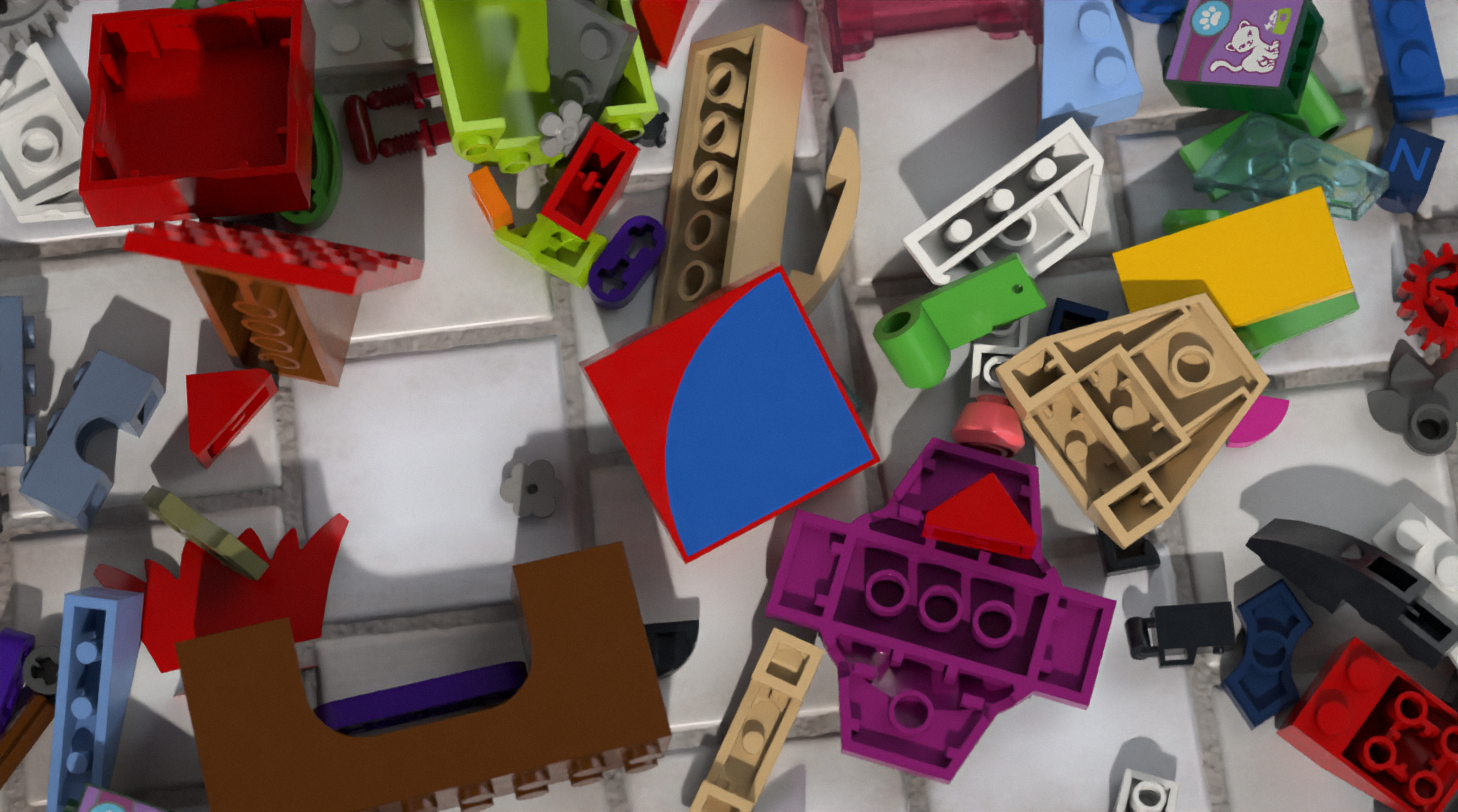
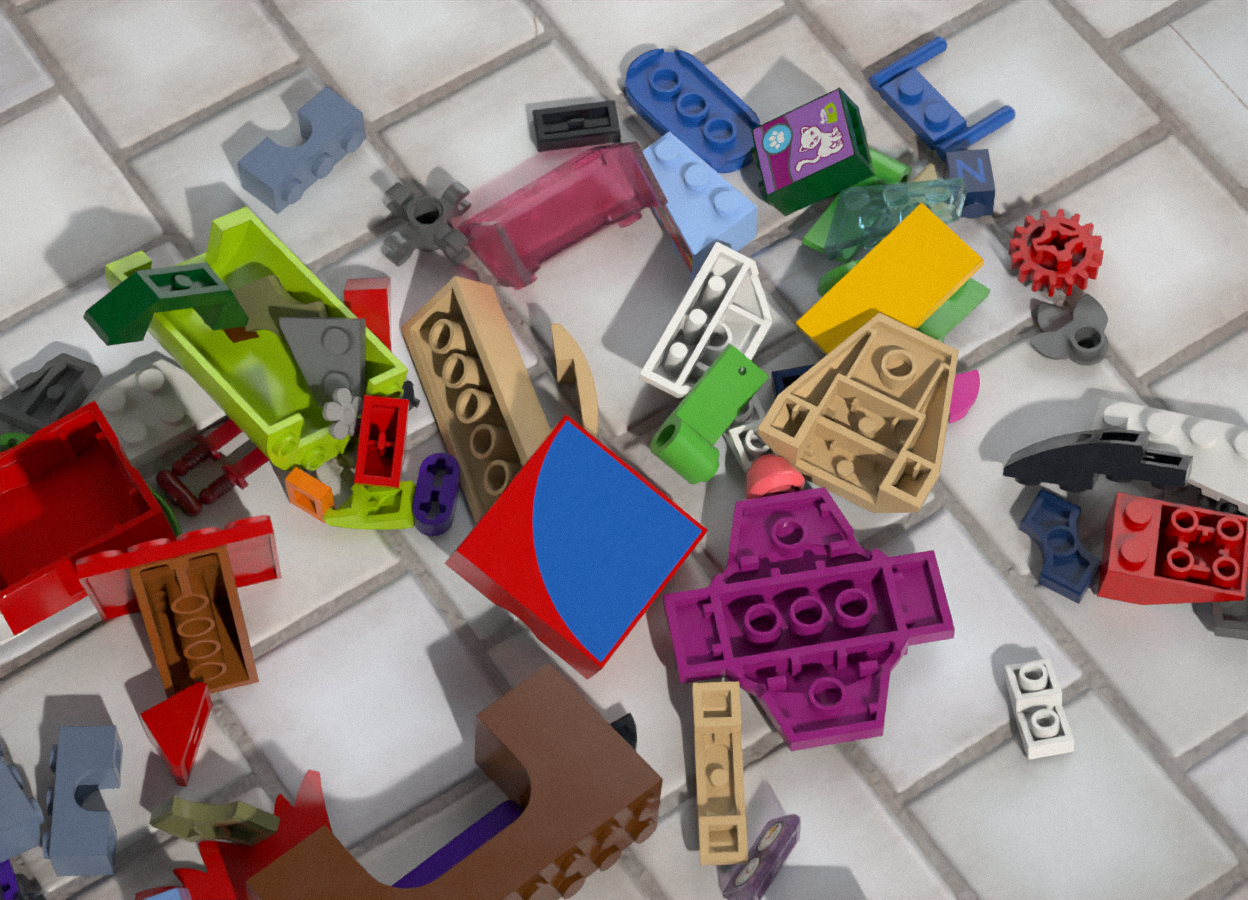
camera: 25 degrees left, 15 degrees down
light grey plant [500,459,563,519] -> none
red slope [921,471,1037,560] -> none
black tile [1094,524,1161,577] -> none
black piece [1124,601,1236,669] -> none

